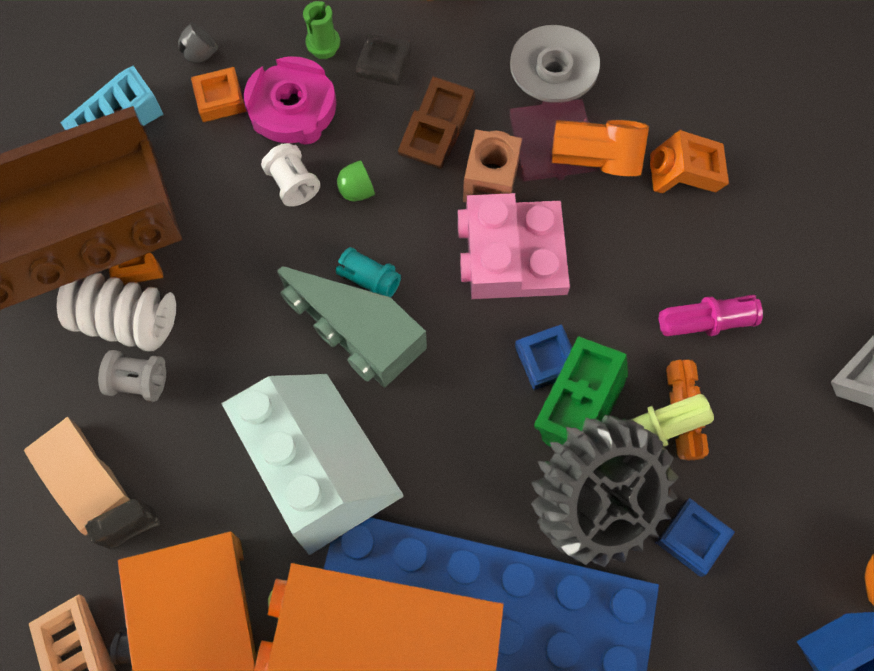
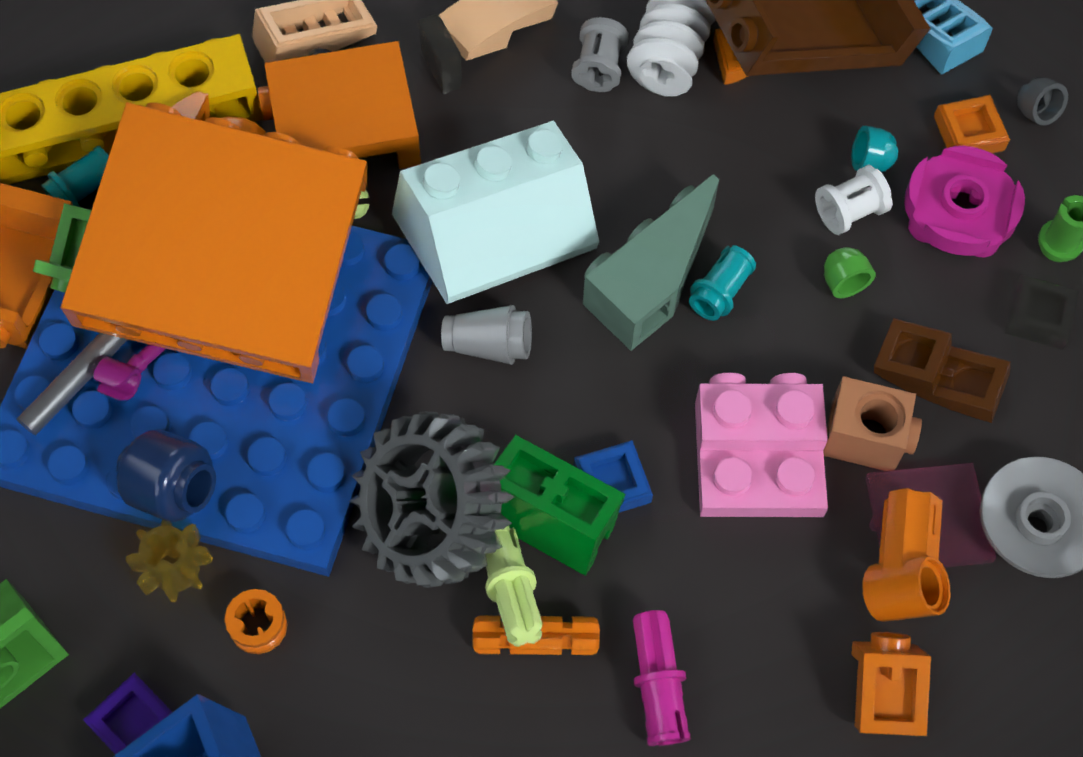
camera: 90 degrees right, 5 degrees down
blue tile [656,498,735,577] -> none
none -> orange bush [224,589,288,654]
none -> light grey cone [441,305,532,365]
none -> teal hinge [852,125,899,172]

